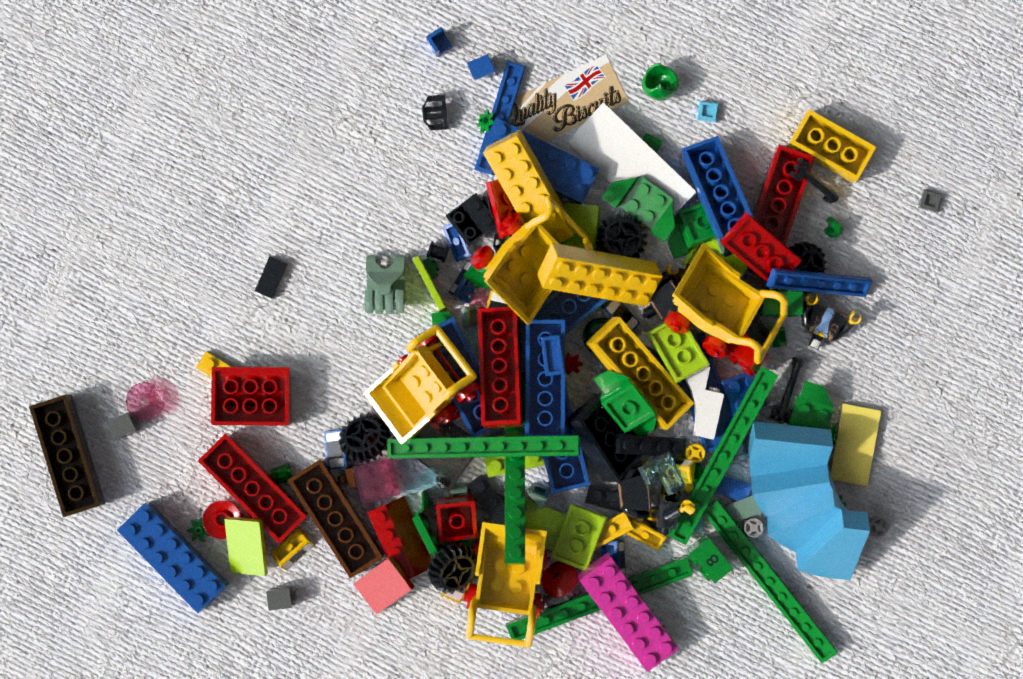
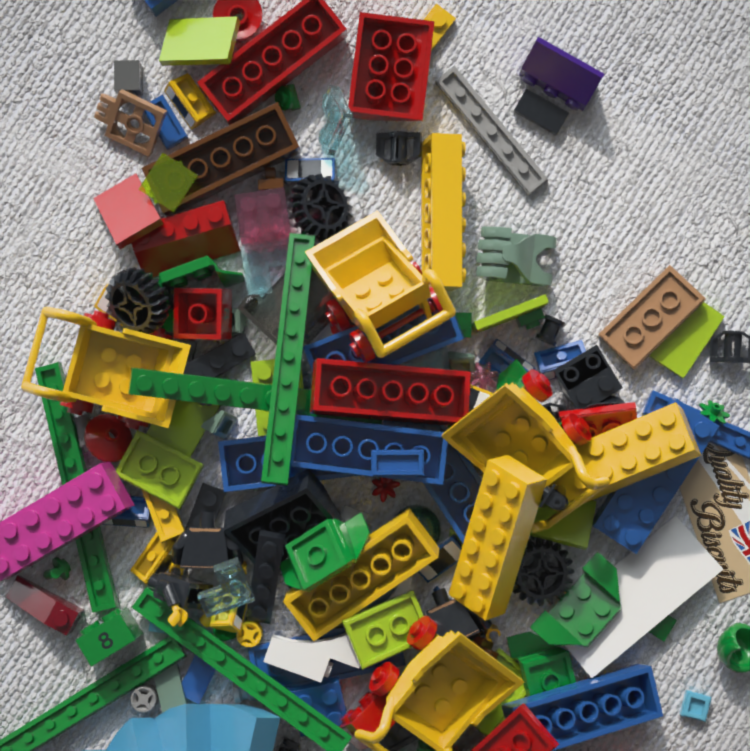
camera: 100 degrees right, 0 degrees up
none -> dark red slope [5,575,84,636]
none -> green plate [43,557,71,580]
none -> medium nougat piece [94,89,167,157]
none -> clear neon green piece [138,152,198,212]
none -> blue tile [145,94,189,150]
none -> clear light blue plate [318,85,353,156]
none -> black piece [376,131,422,166]
none -> yellow brick [421,133,466,291]
none -> light grey tile [435,66,549,196]
none -> dark purple slope [519,37,604,111]
none -> black hinge [539,484,569,510]
none -> medium nougat tile [598,265,706,370]
none -> lime tile [649,303,725,379]

